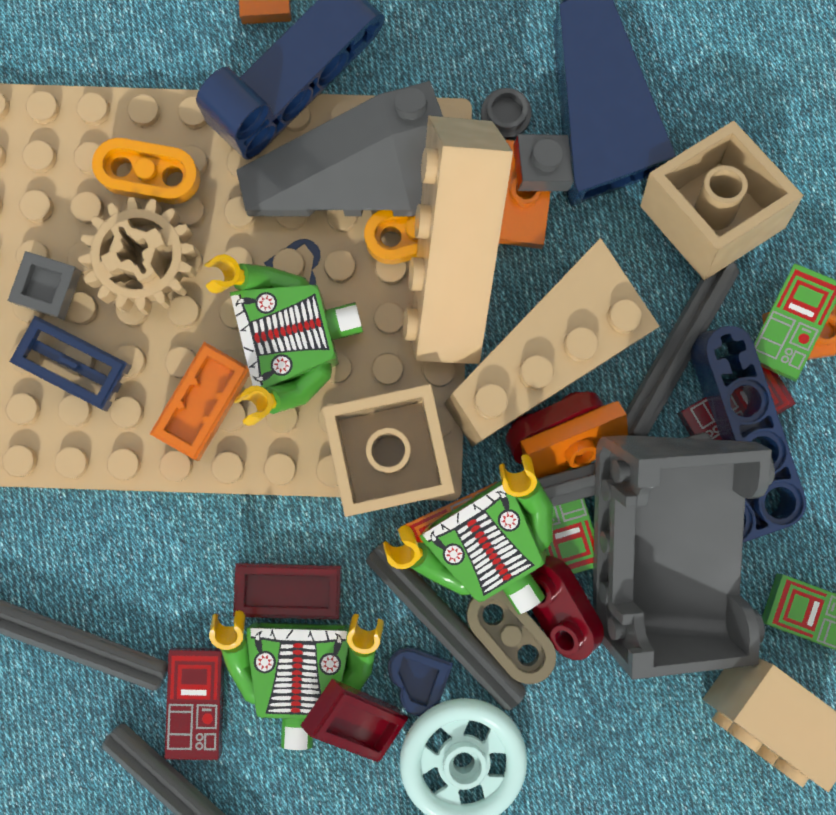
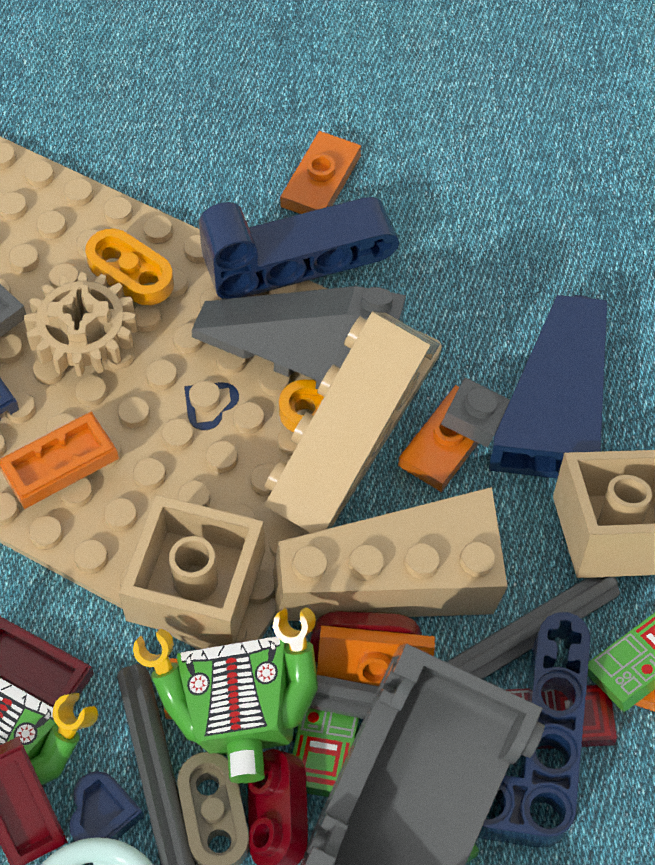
camera: 30 degrees right, 25 degrees down
torso [204,254,363,426] -> none
dark grey plate [481,88,532,140] -> none

